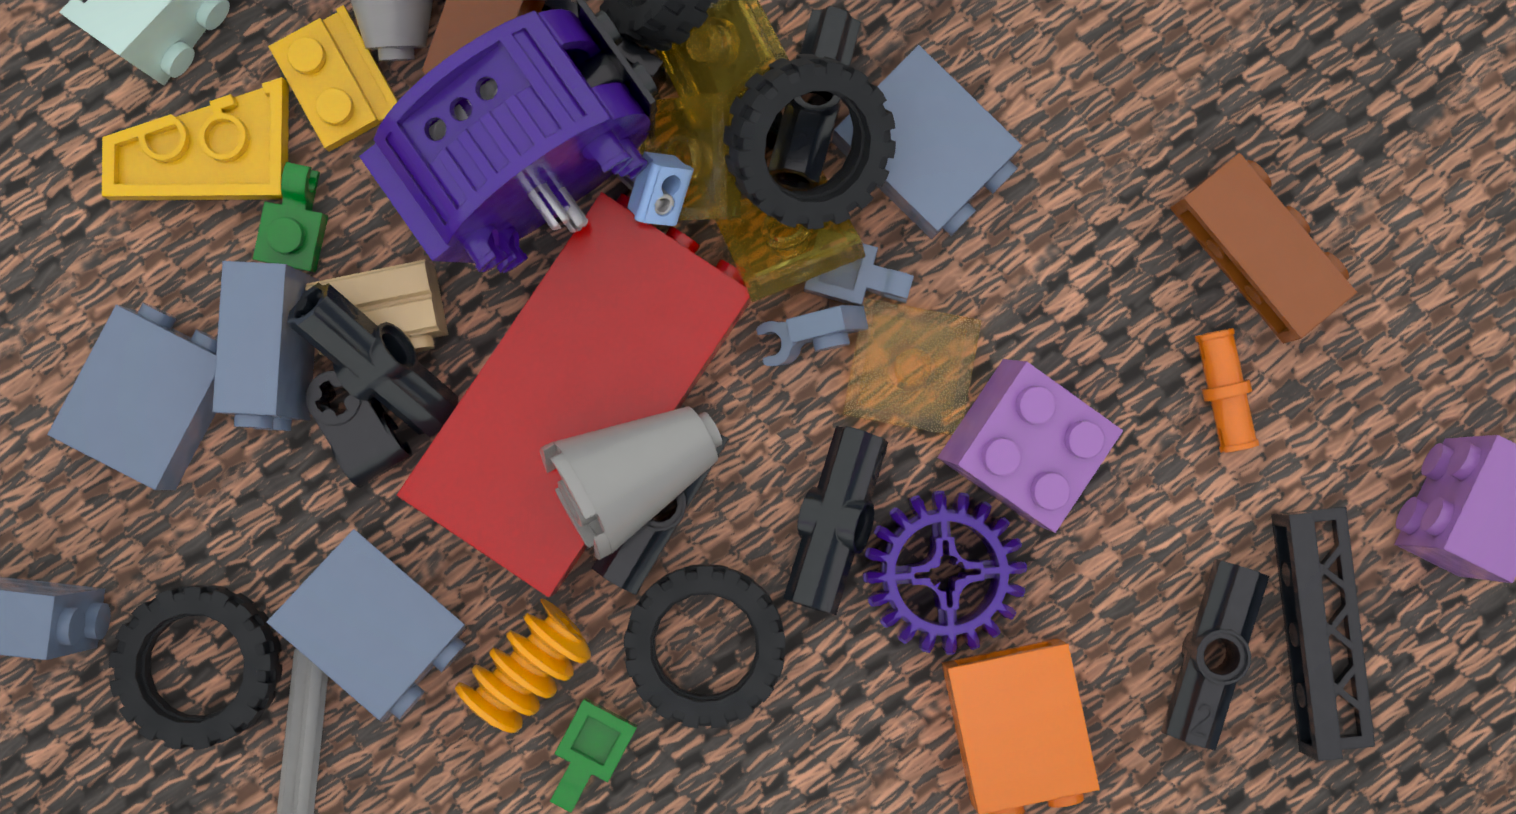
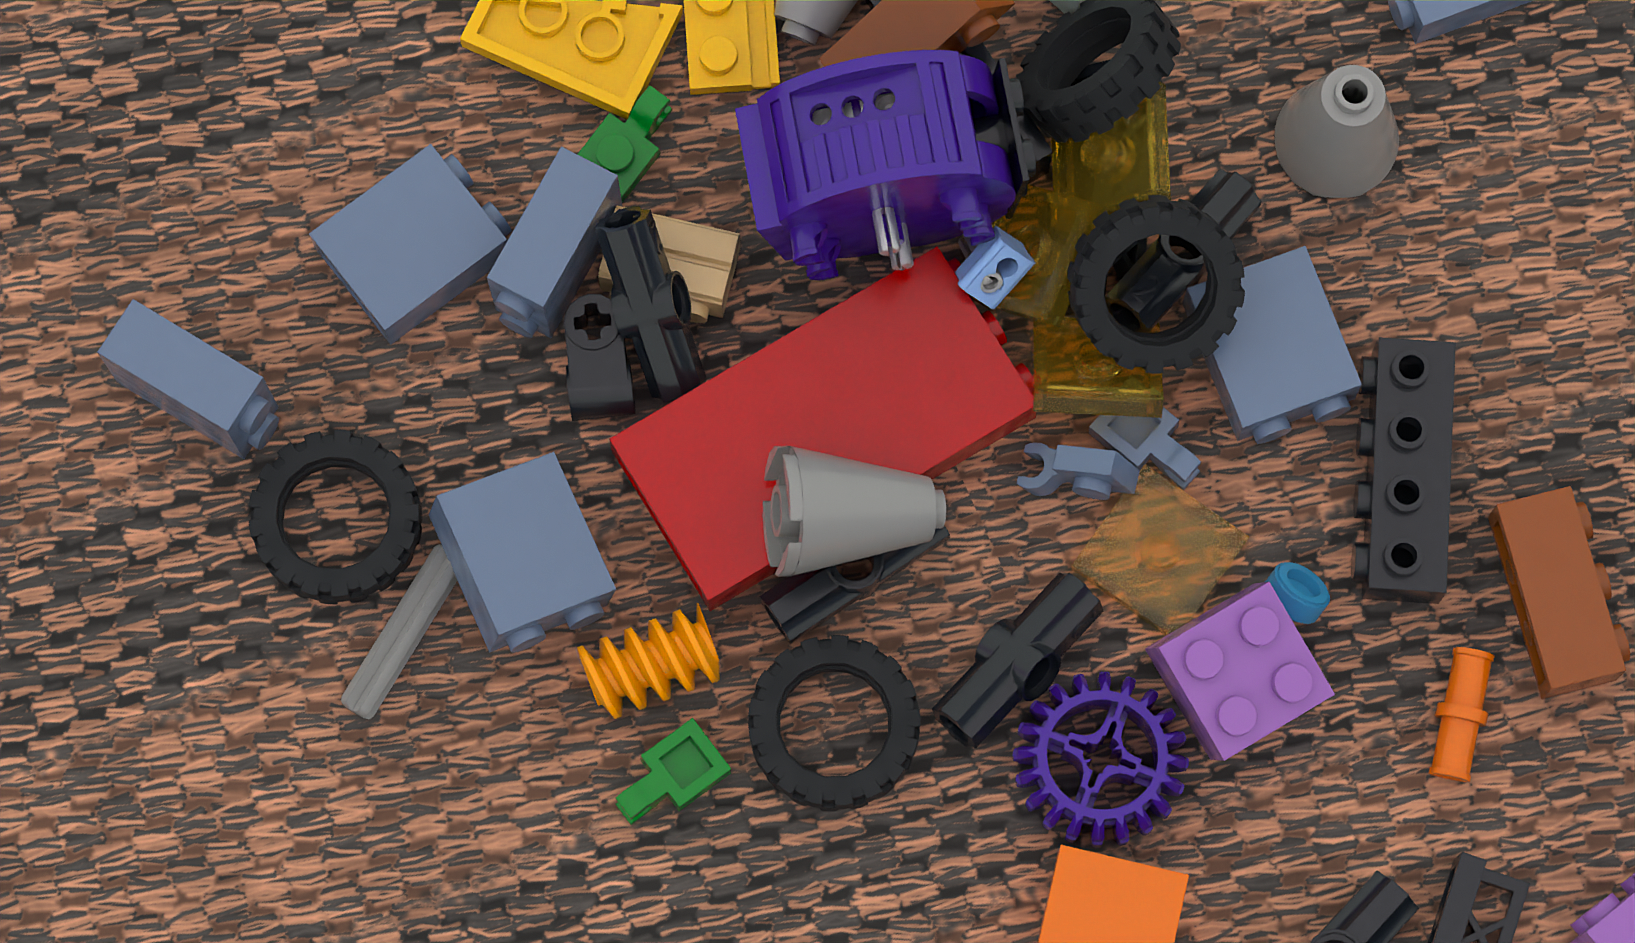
camera: 25 degrees right, 10 degrees down
none -> dark azure tile [1265,562,1330,624]
none -> black brick [1351,337,1456,604]

